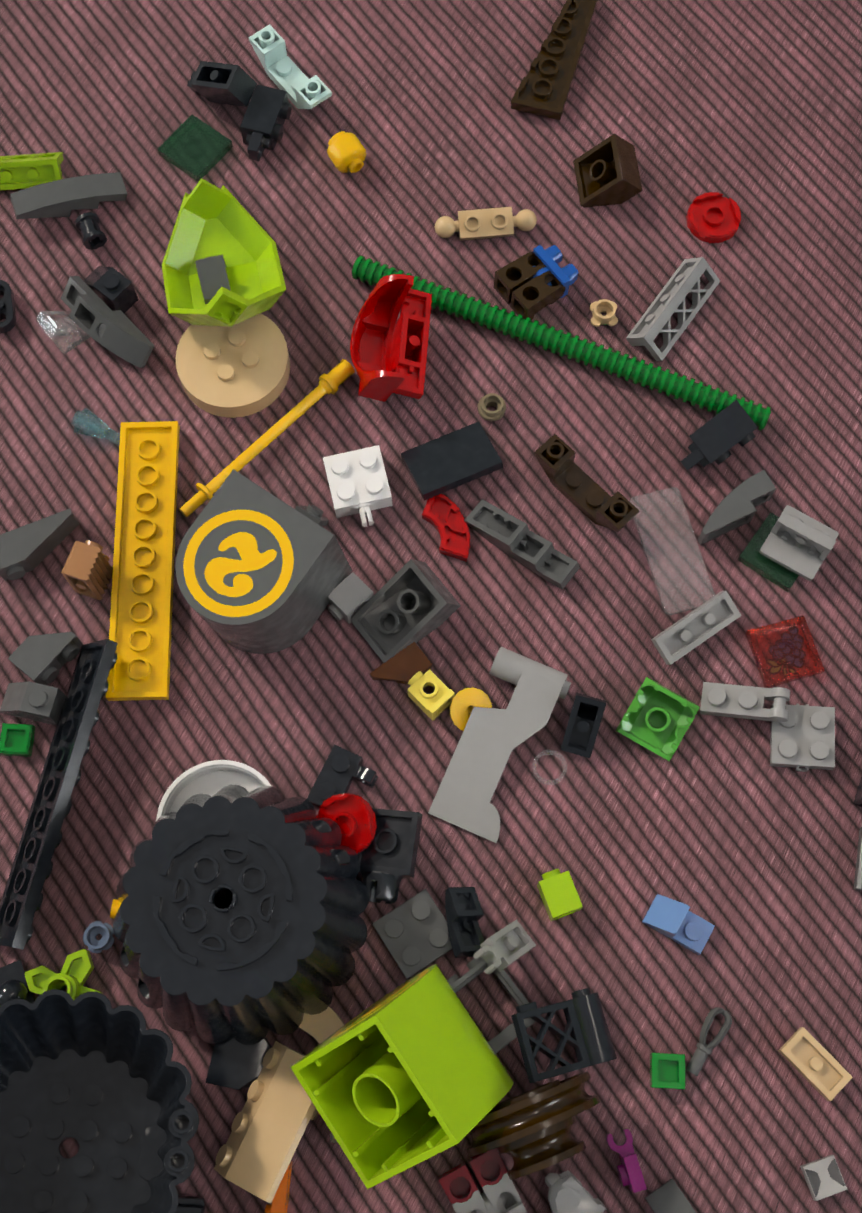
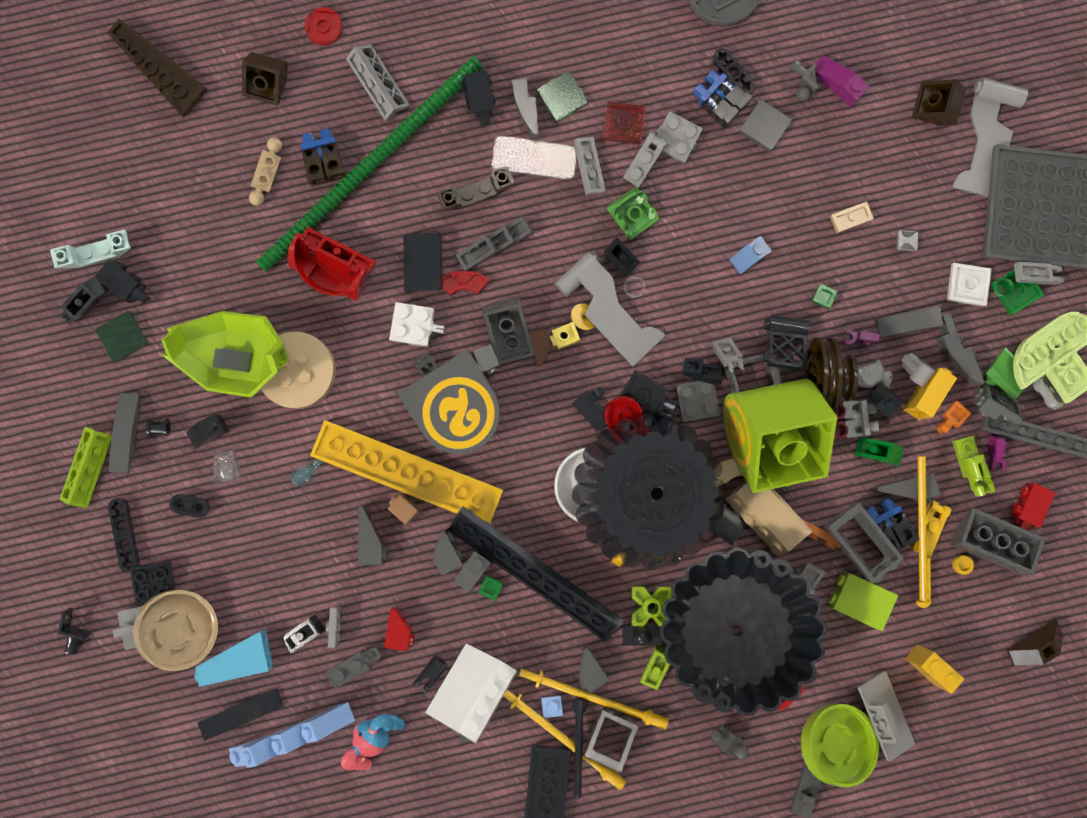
camera: 70 degrees left, 15 degrees up
dark grey slope [61,276,155,368] -> none
sand blue plate [83,921,114,953] -> none
yellow bar [179,359,355,517] -> none
yellow head [327,131,366,173] -> none
dark tan plate [478,393,506,421] -> none
lime brick [537,869,583,921] -> none
tan plate [590,299,618,327] -> none
dark grey piece [686,1007,732,1076] -> none
light grey bracket [759,505,839,581] -> none

